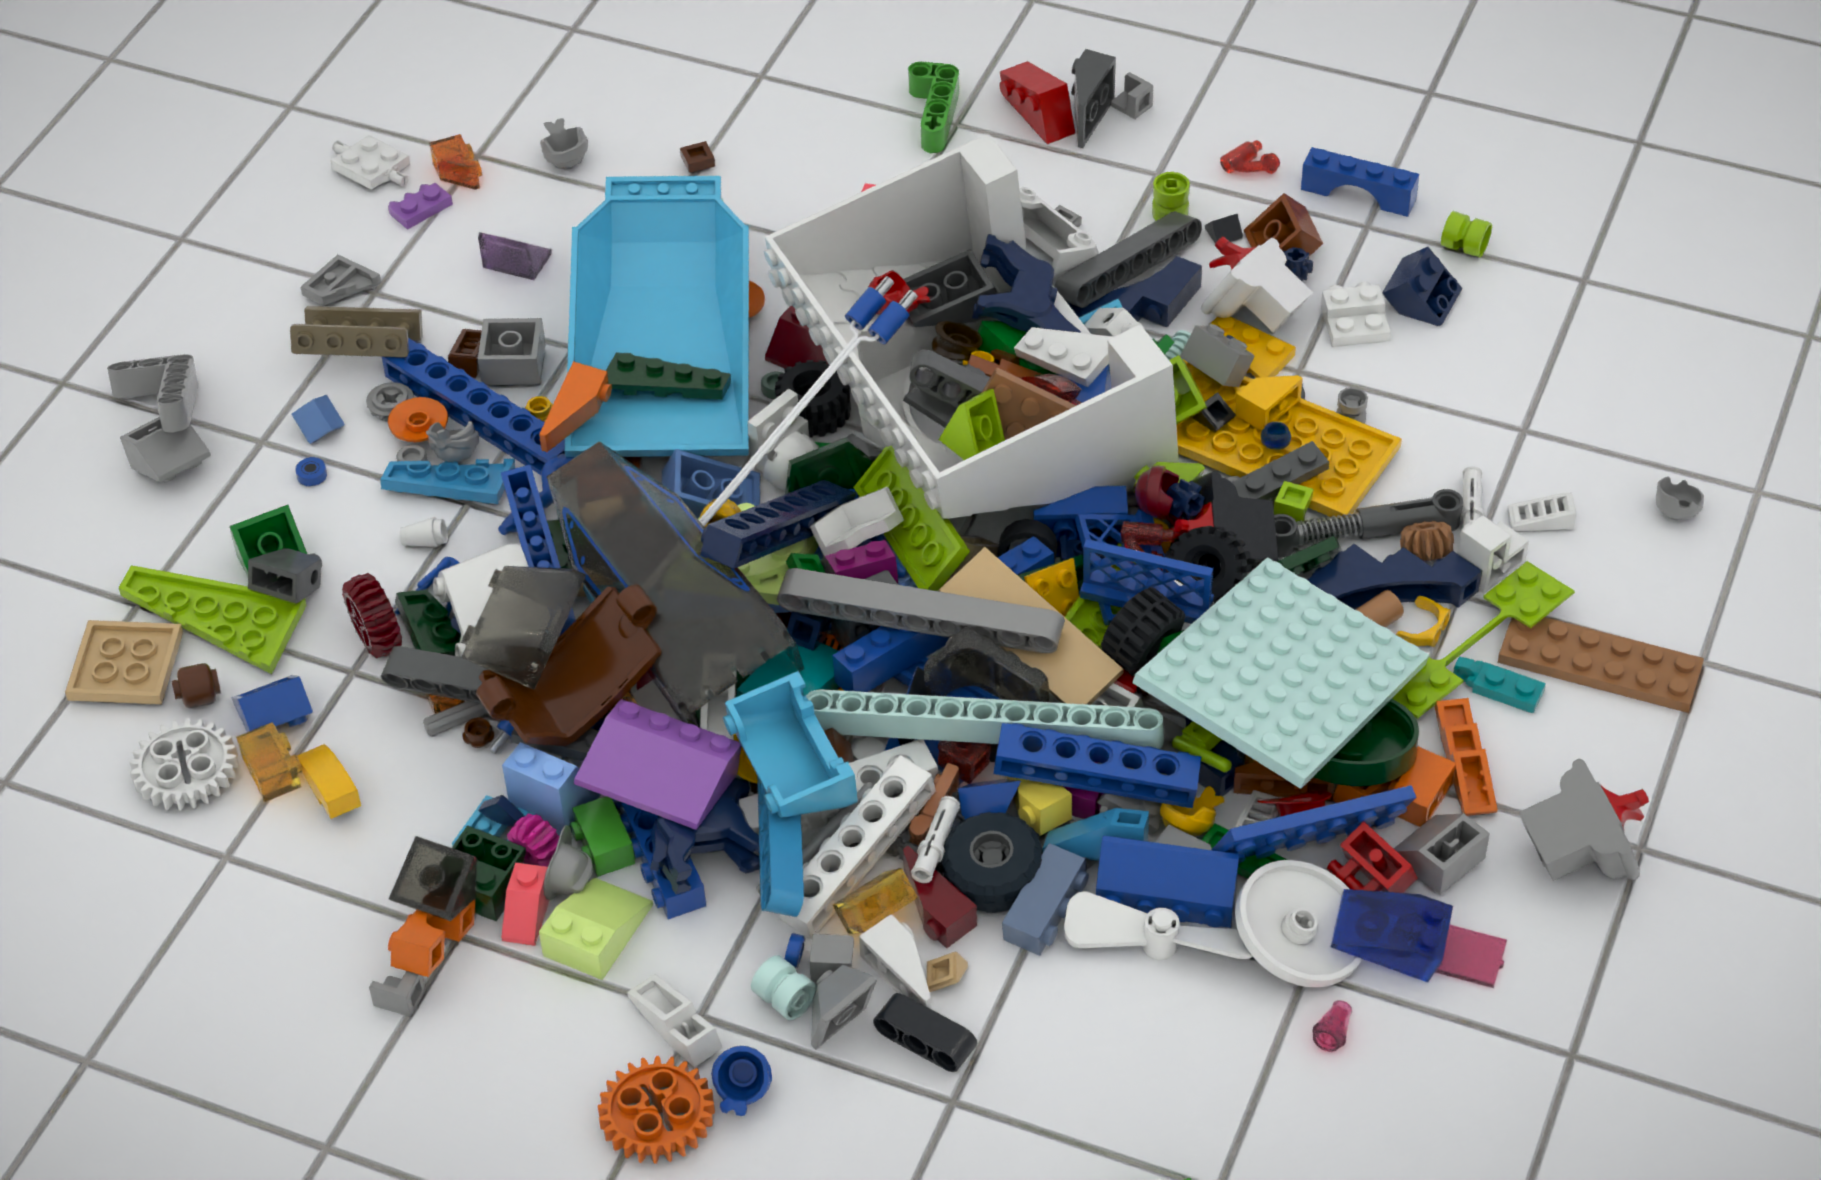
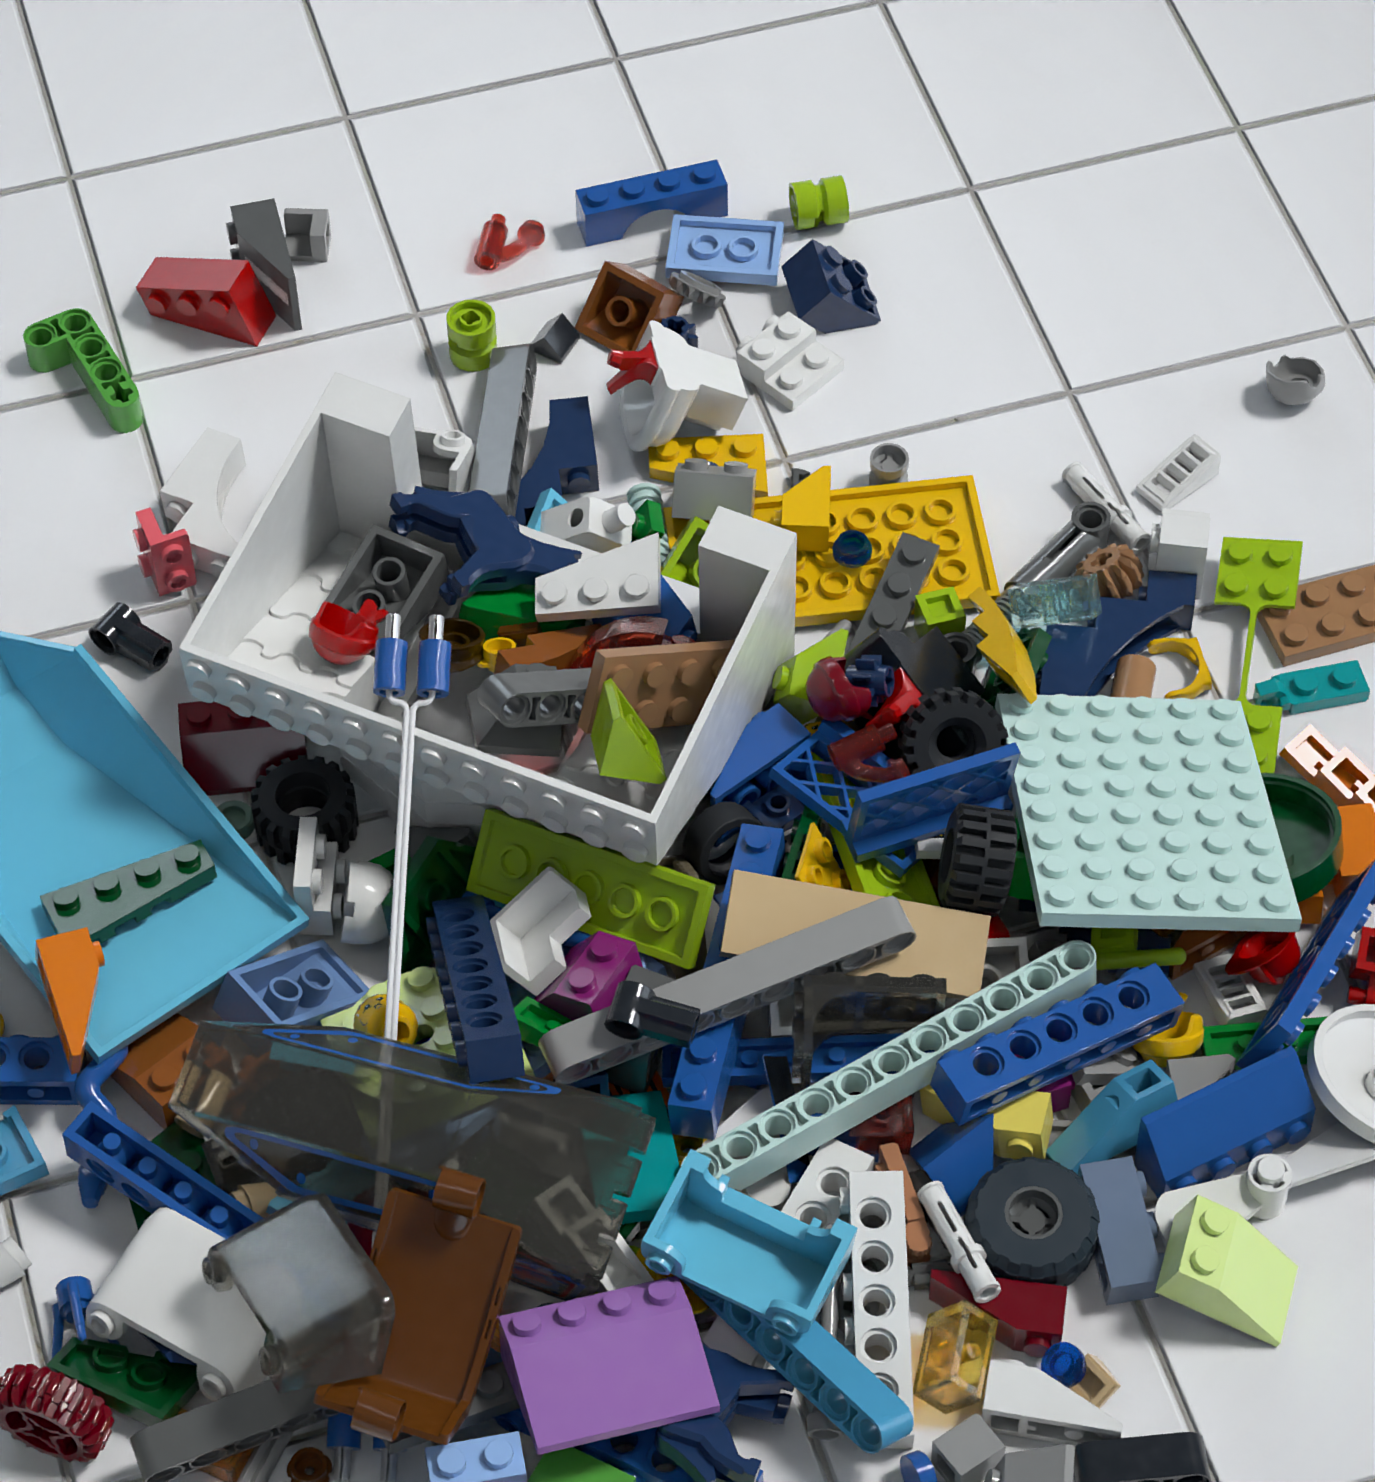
camera: 40 degrees left, 5 degrees up
none -> black piece [604,981,701,1049]
none -> light blue plate [665,214,784,286]
none -> light grey gear [669,270,726,308]
none -> yellow slope [967,587,1037,704]
none -> clear light blue brick [1008,573,1102,629]
none -> clear blue plate [1041,1342,1086,1388]
none -> yellowish green slope [1155,1195,1298,1347]

